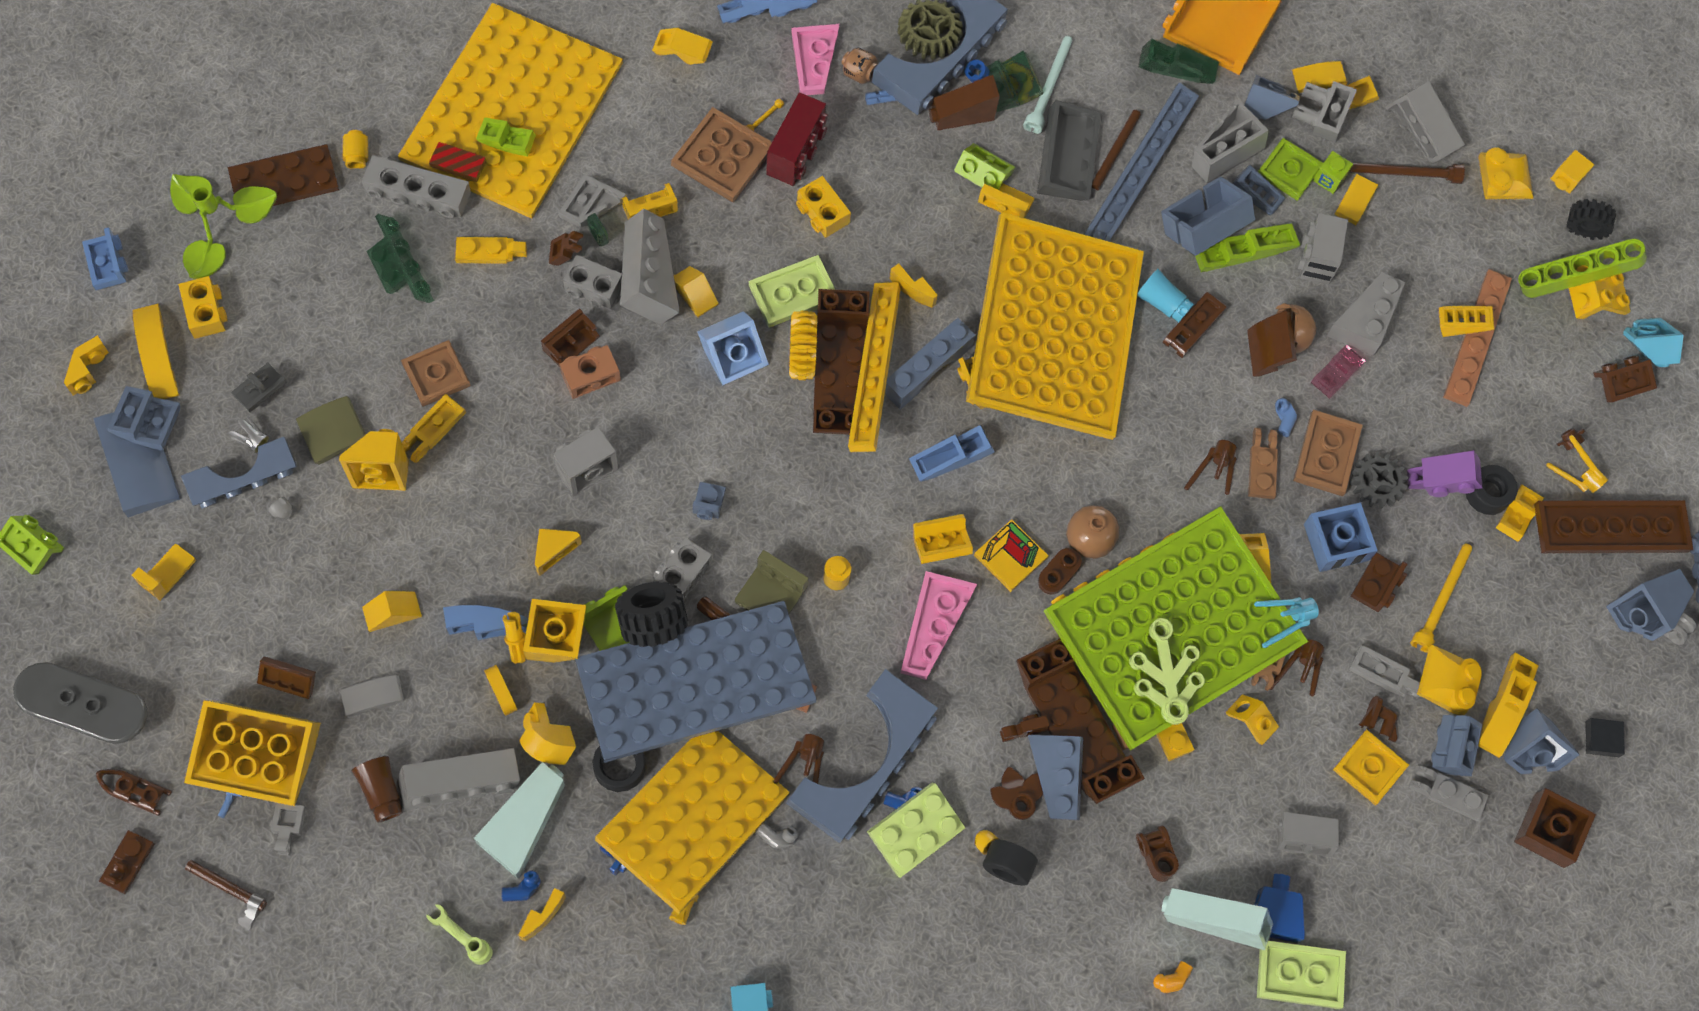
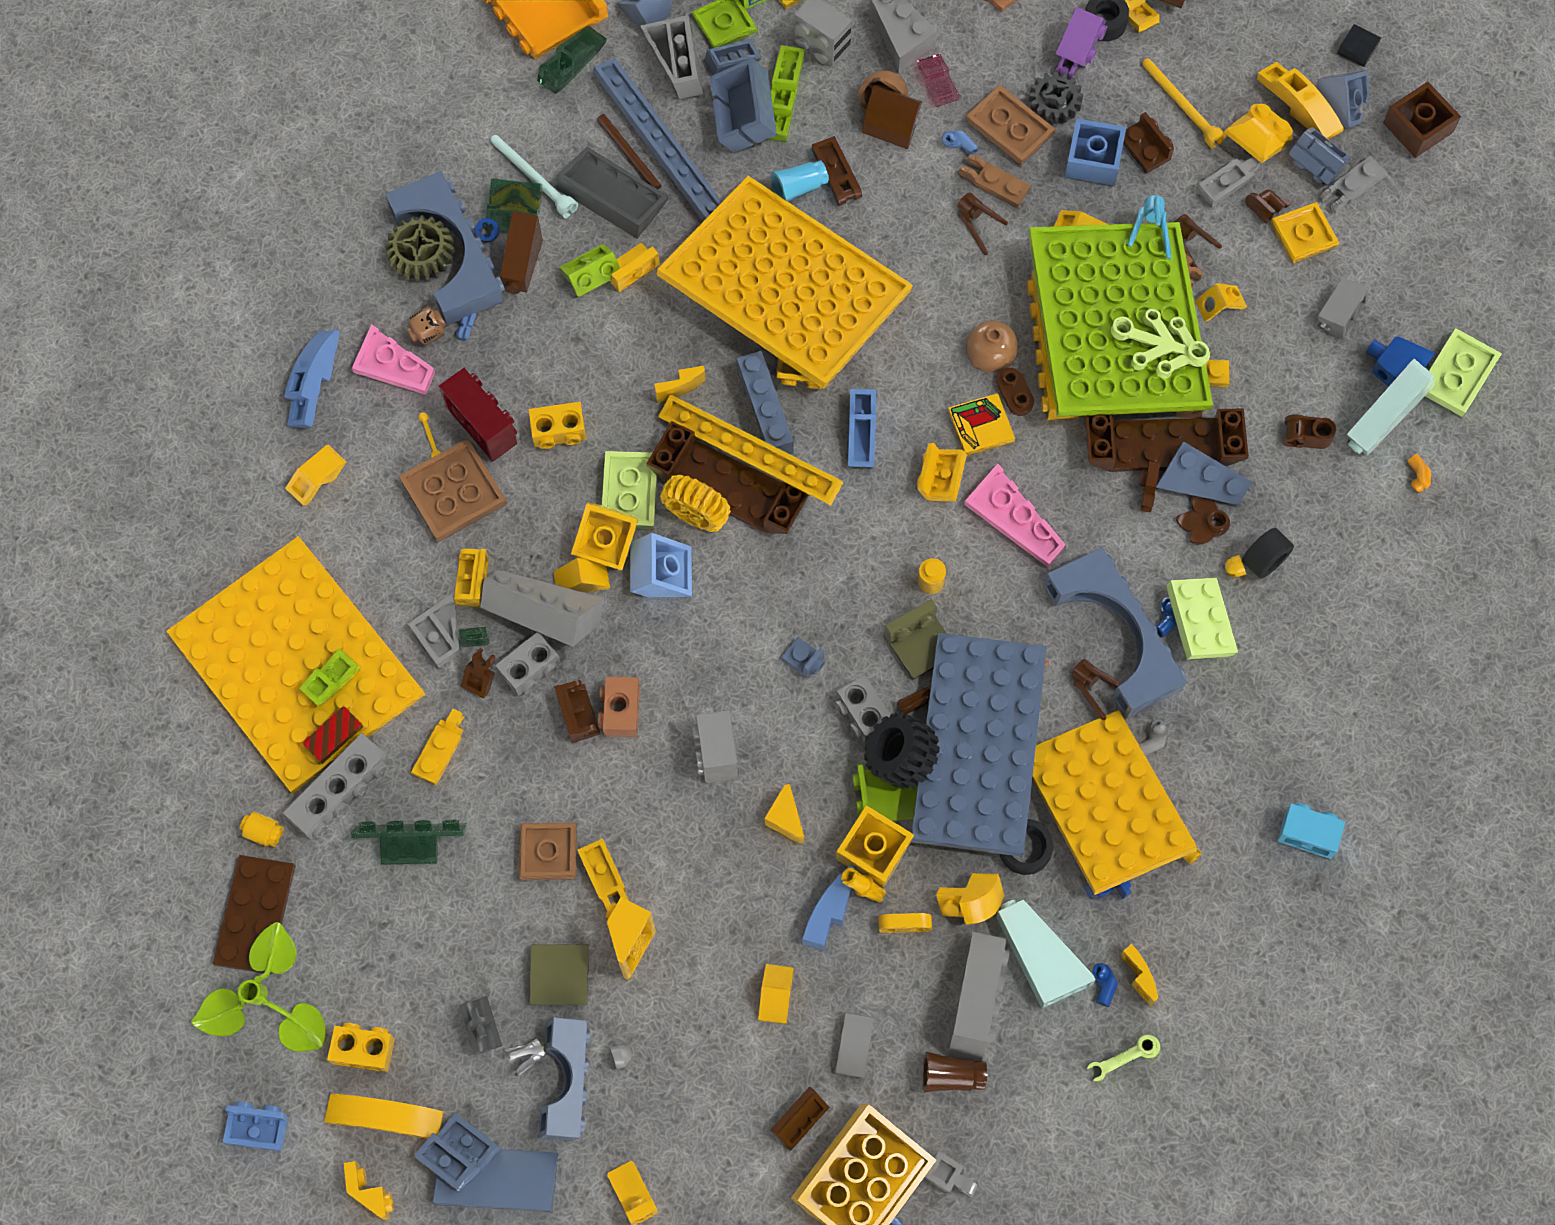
camera: 55 degrees left, 0 degrees up
none -> yellow slope [571,502,639,570]

